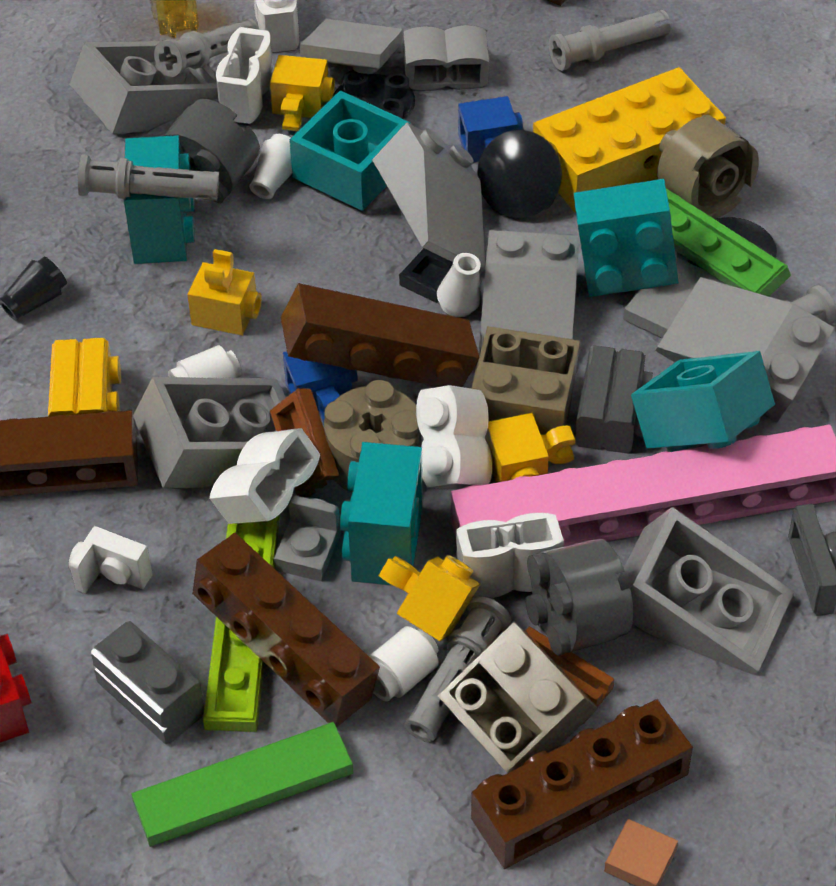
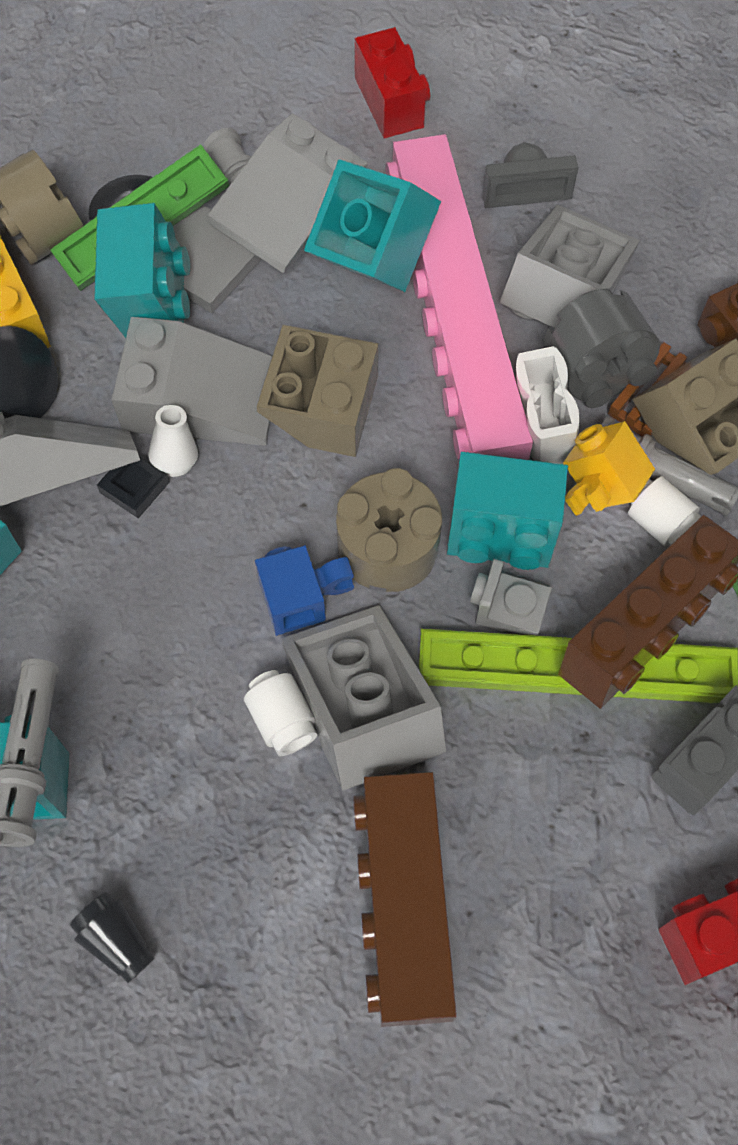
camera: 90 degrees left, 15 degrees up
yellow brick [48,338,121,417] -> none
white bracket [69,526,153,593] -> none
yellow brick [187,249,262,336] -> none
white brick [209,428,320,524] -> none
dark orange tile [270,388,339,497] -> none
reddish brown brick [281,283,479,387] -> none
white brick [416,385,492,490] -> none
yellow brick [485,413,576,483] -> none
dark grey brick [575,345,653,453] -> none

